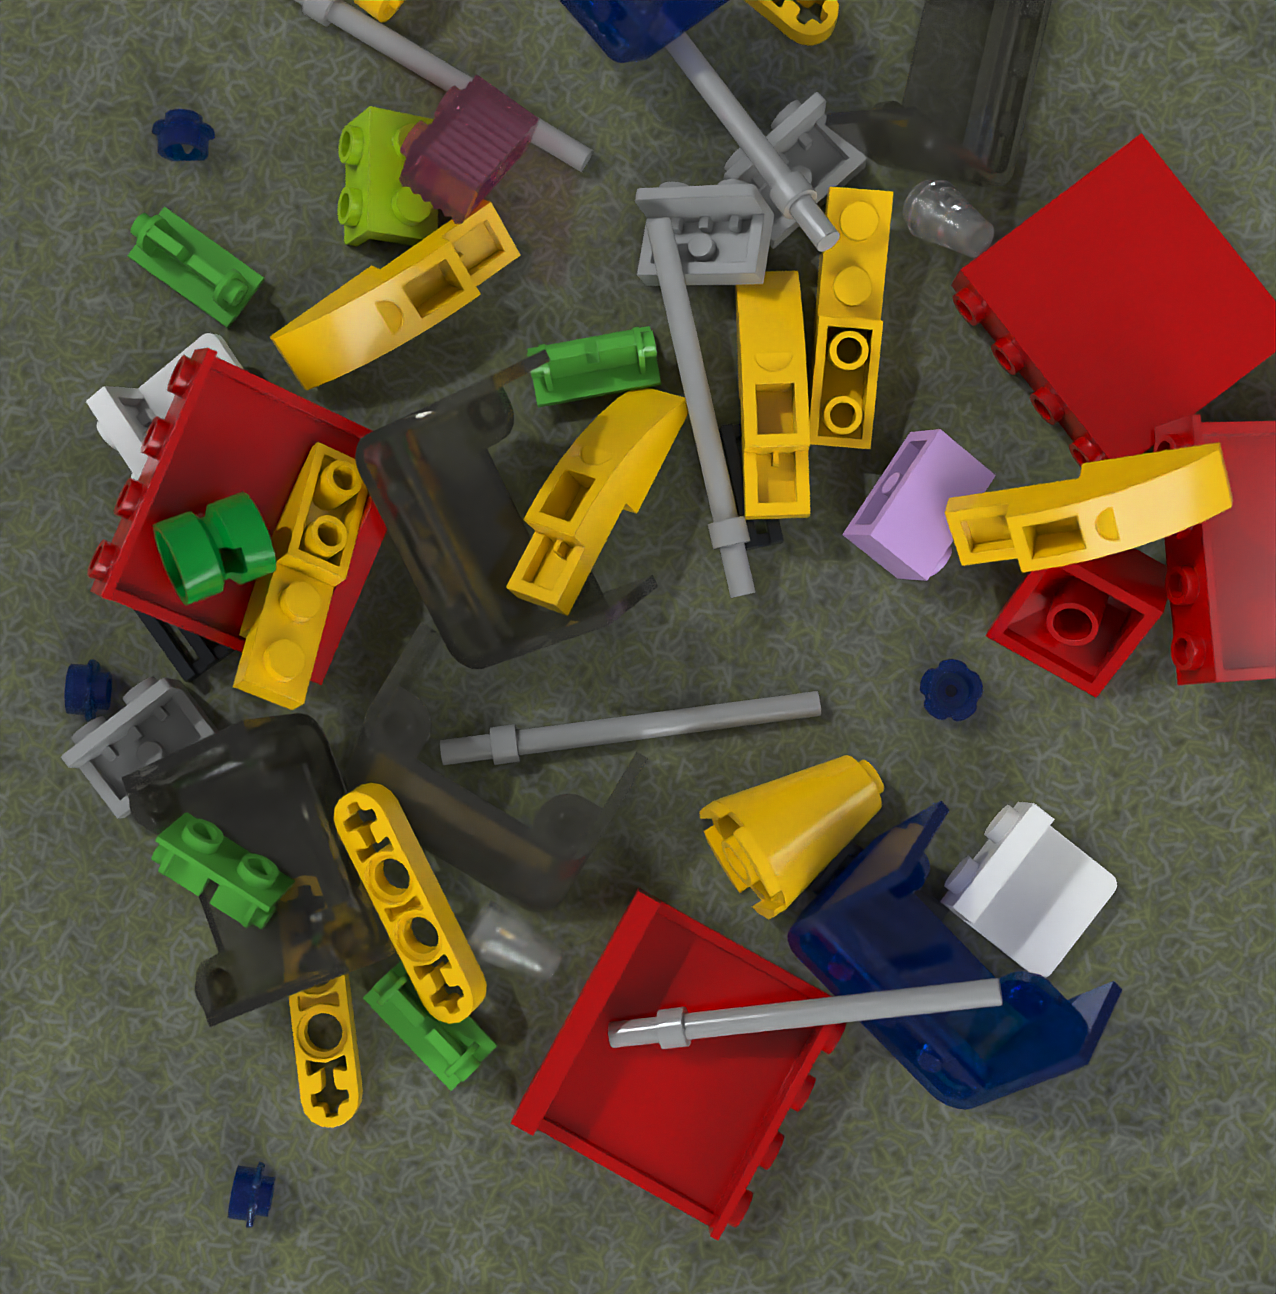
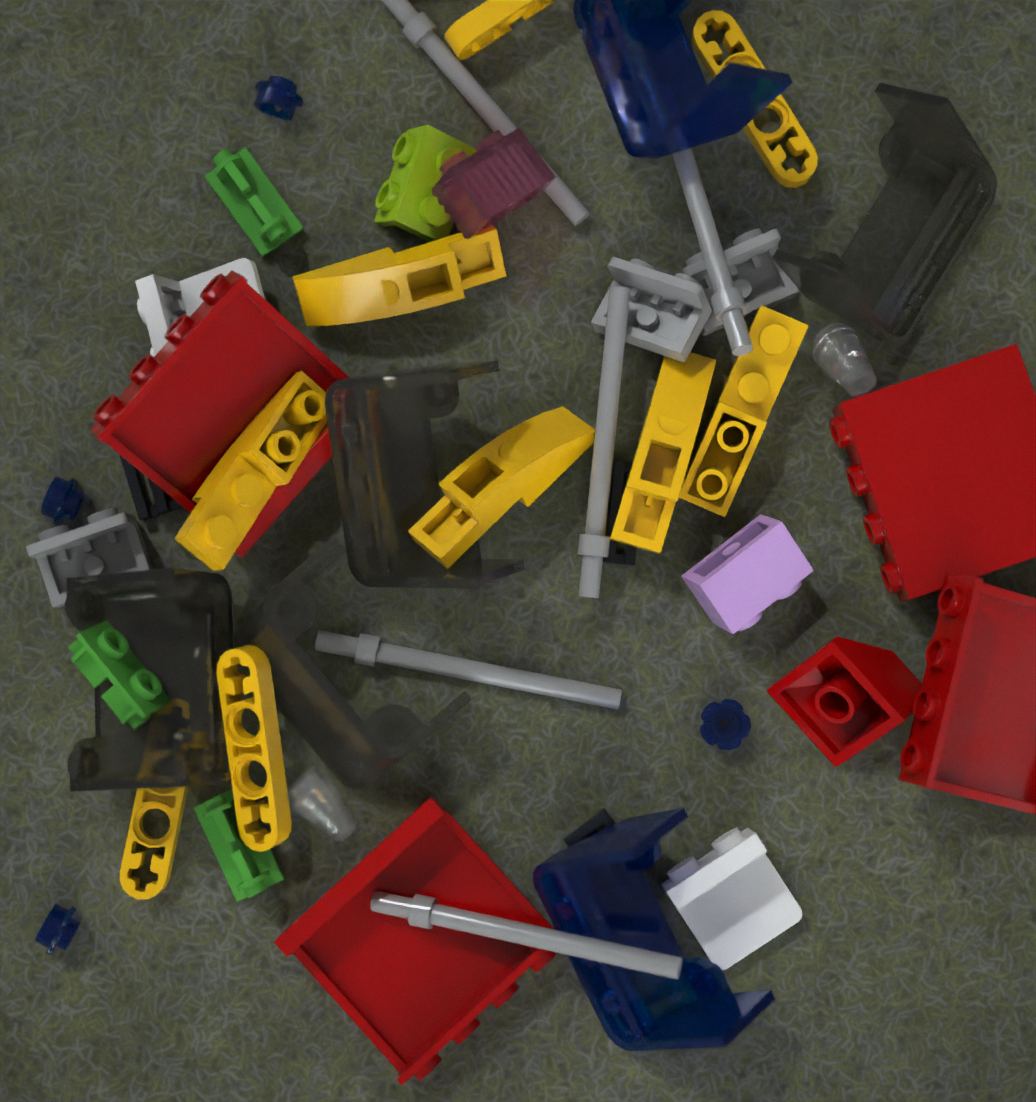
camera: 15 degrees right, 0 degrees up
green wheel [153,491,276,606] -> none
bright green hinge [527,326,661,408] -> none
yellow cone [699,755,884,919] -> none
yellow slope [944,442,1233,573] -> none

